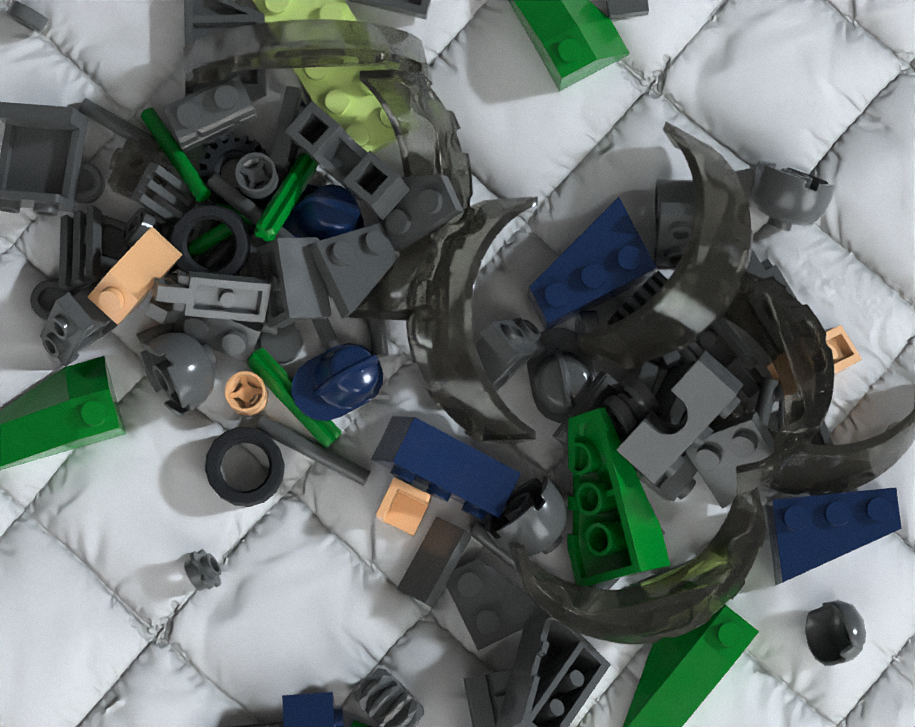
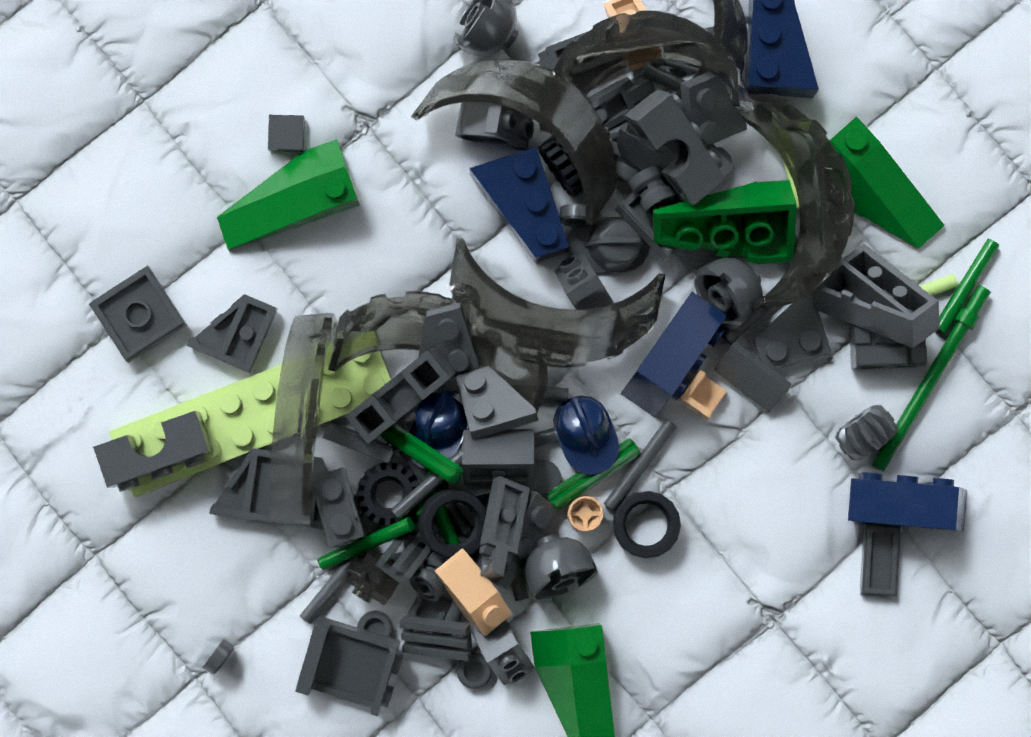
camera: 80 degrees left, 5 degrees up
dark grey plate [184,549,221,591] -> none
dark grey wheel [235,152,279,202] -> none
dark grey hair [805,600,866,666] -> none

